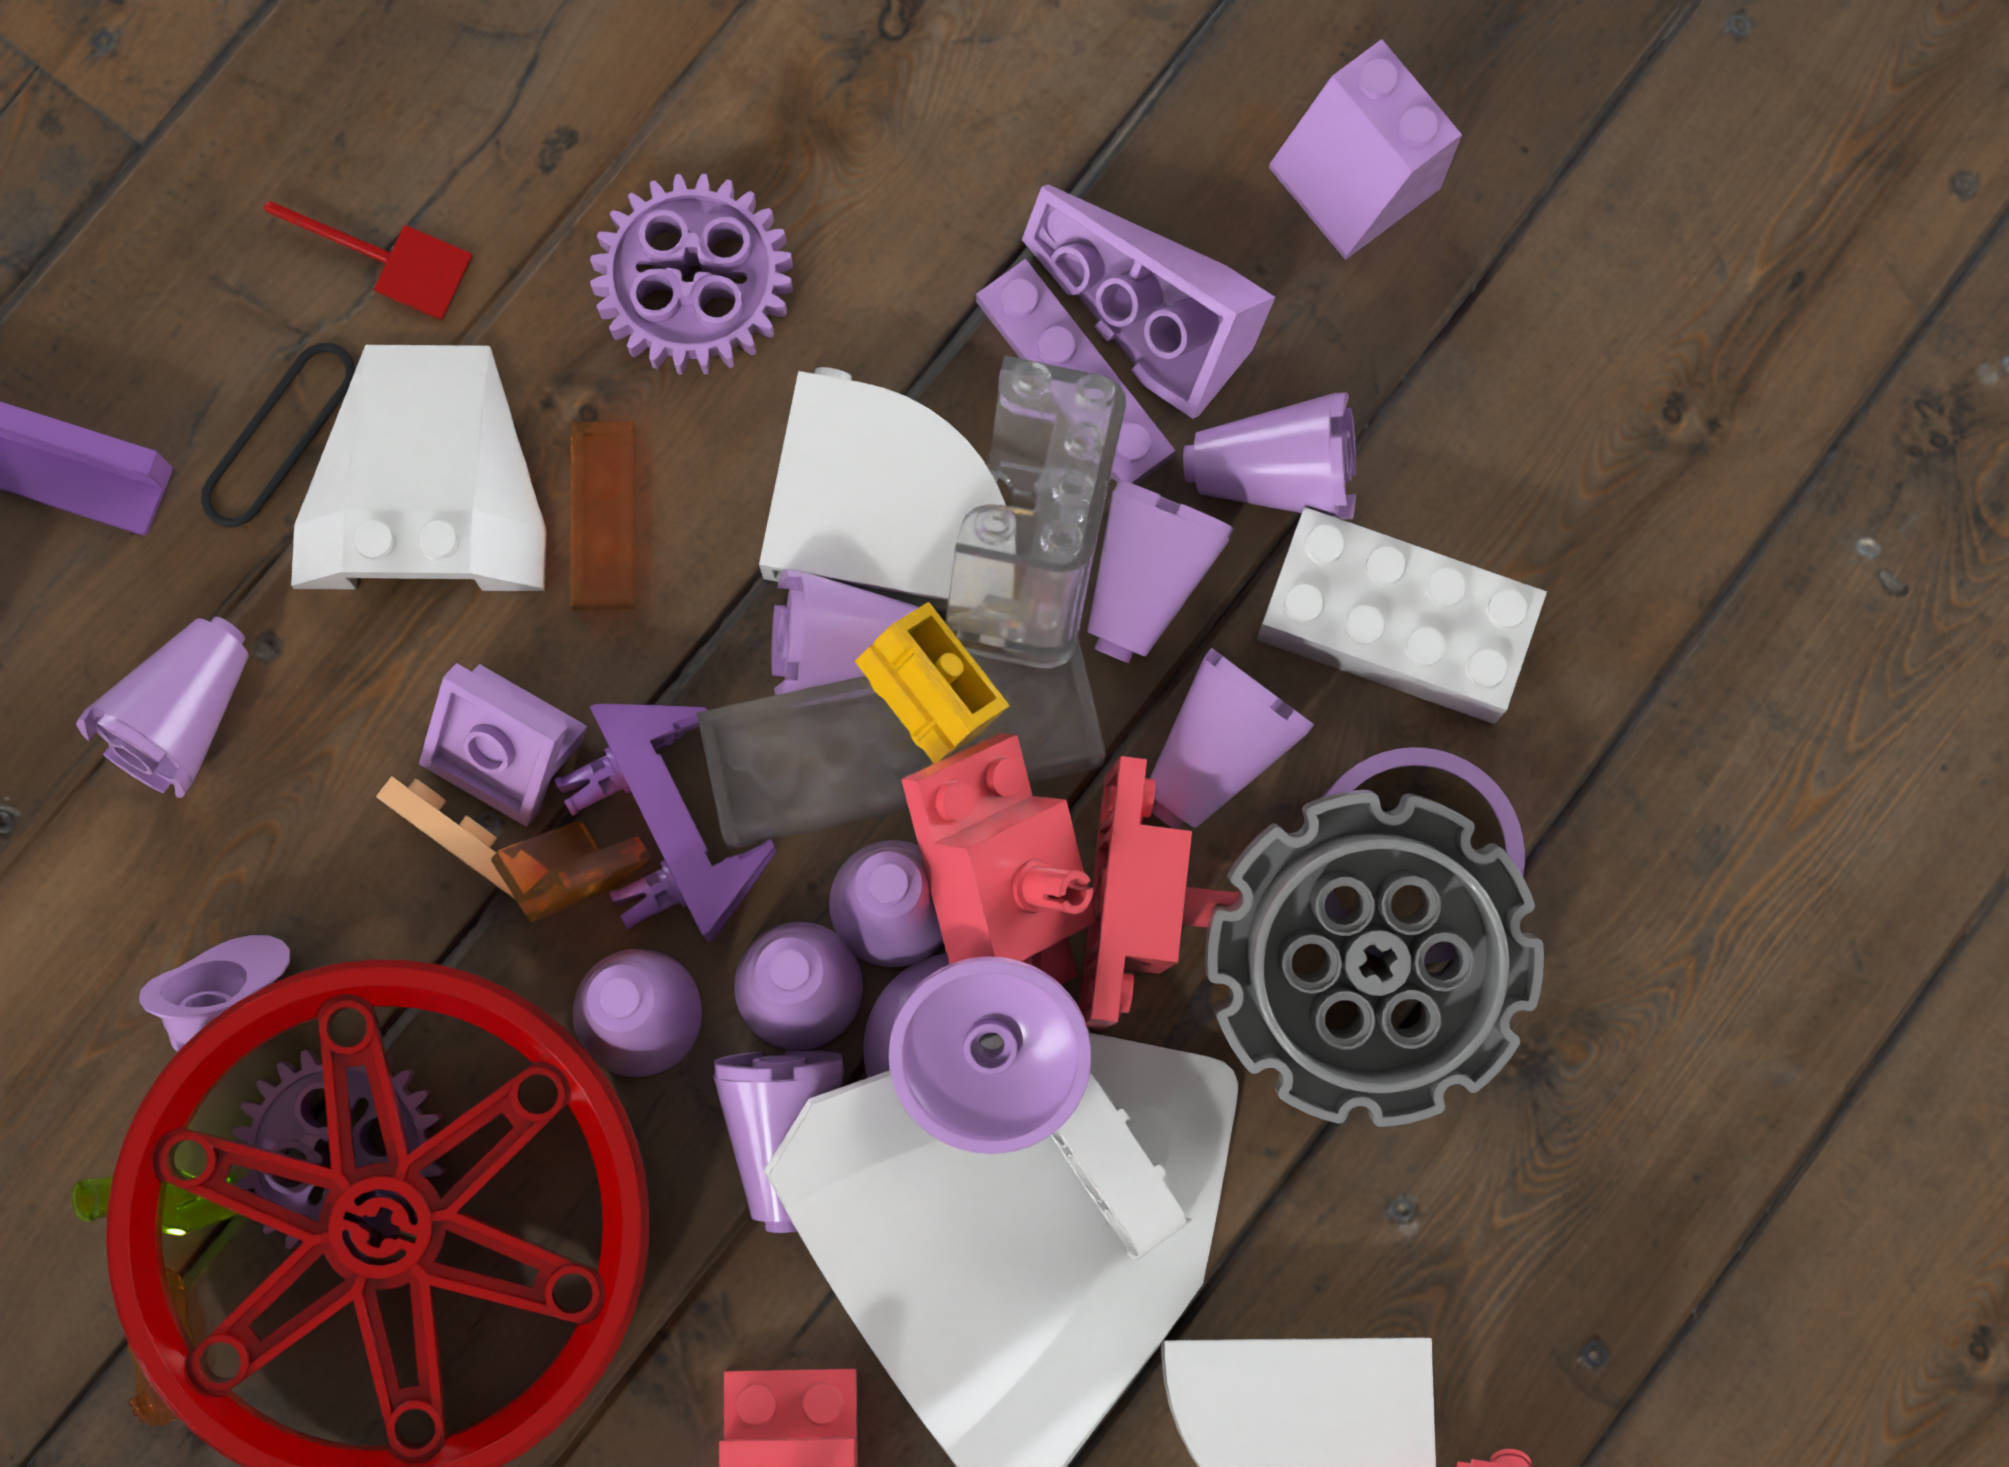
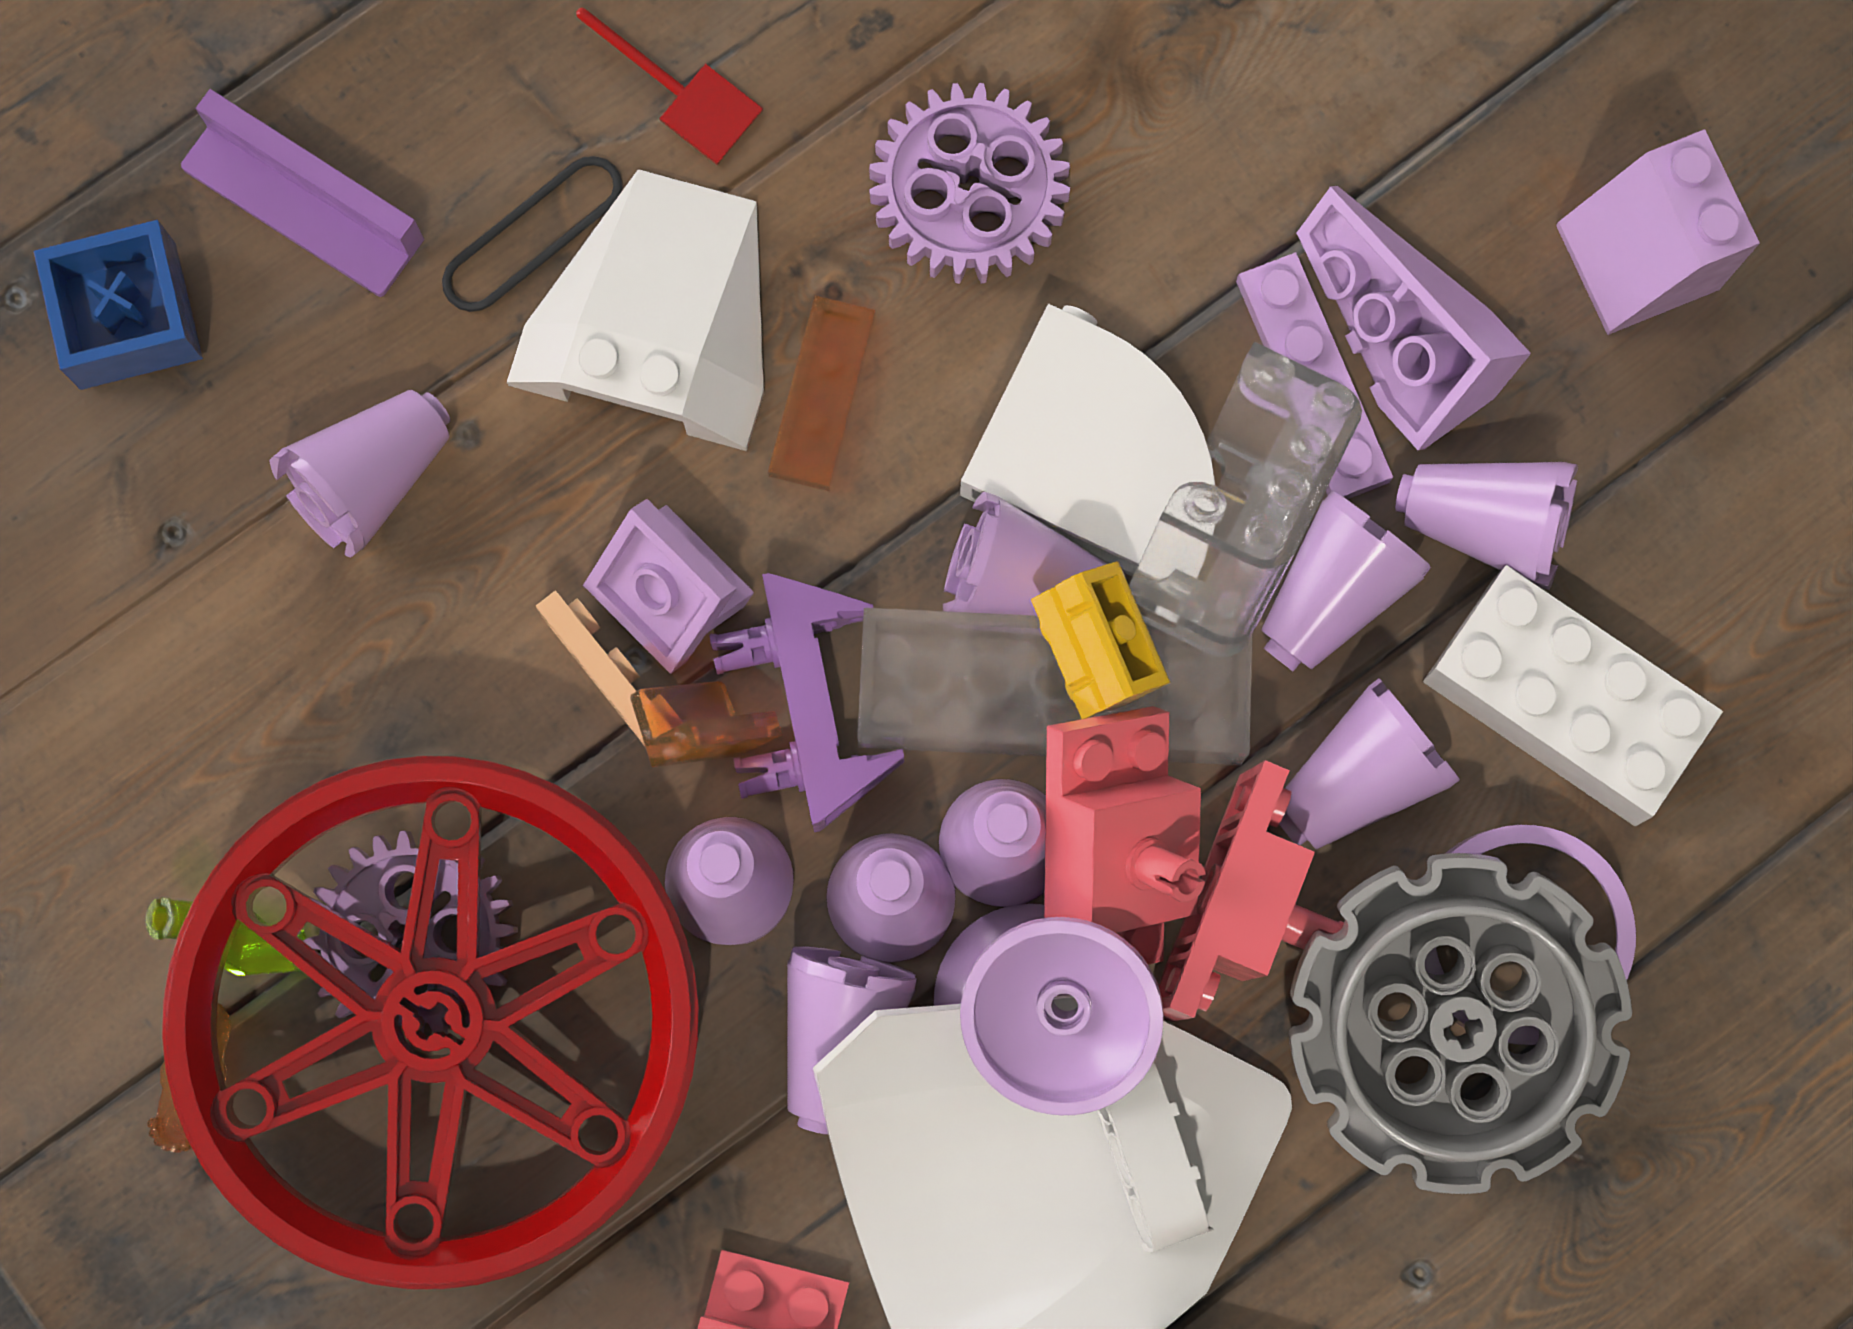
camera: 15 degrees right, 0 degrees up
lavender piece [139,935,290,1052] -> none

